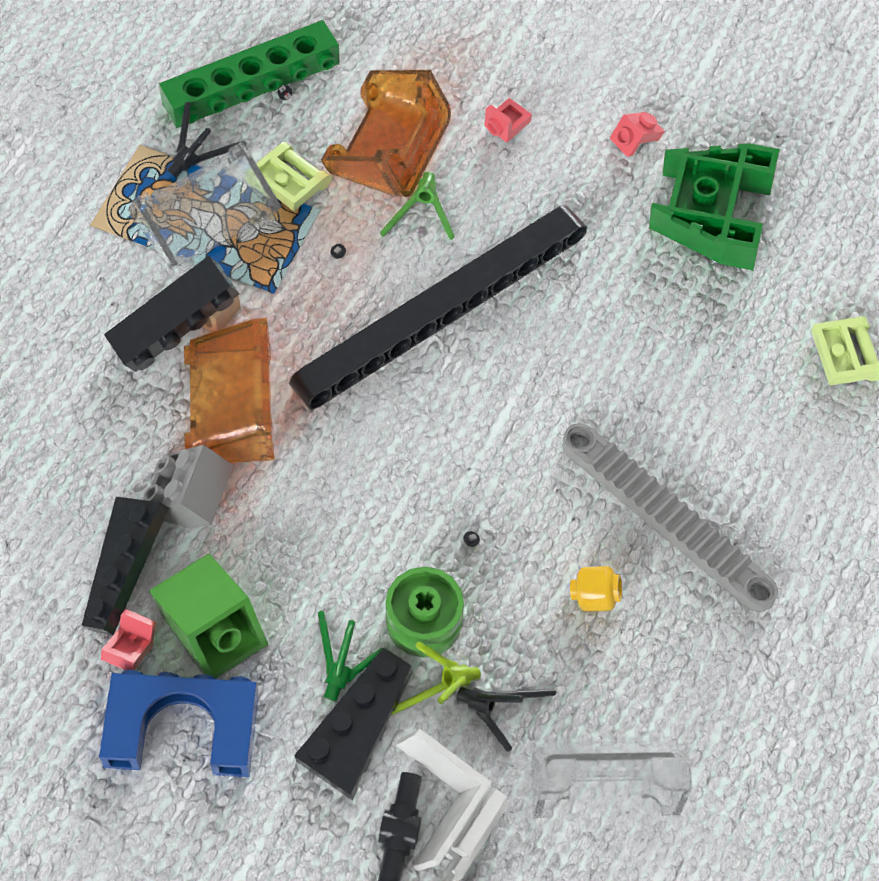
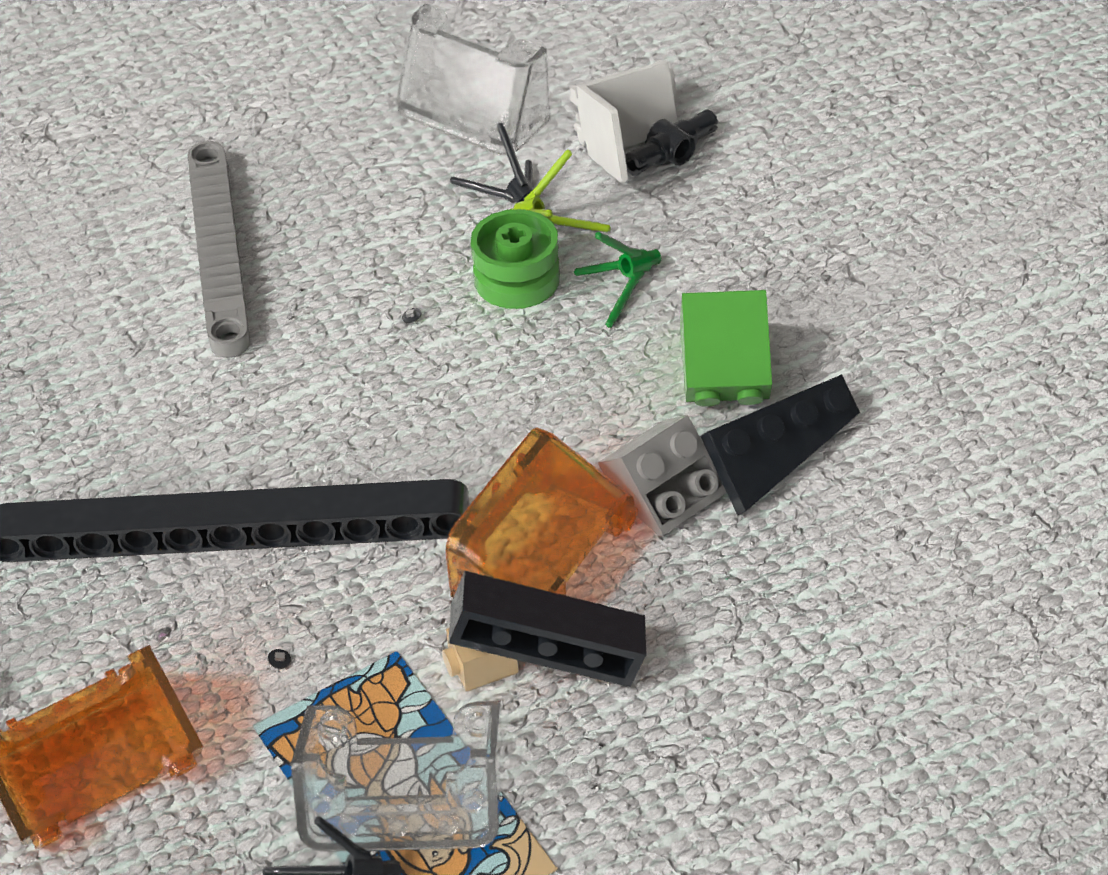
camera: 140 degrees left, 15 degrees down
blue arch [99,670,259,777] -> none
coral bracket [101,609,156,670] -> none
yellowish green plate [248,142,332,211] -> none
black wing [294,647,413,801] -> none
bright green plant [380,172,455,239] -> none
yellow head [570,566,622,612] -> none

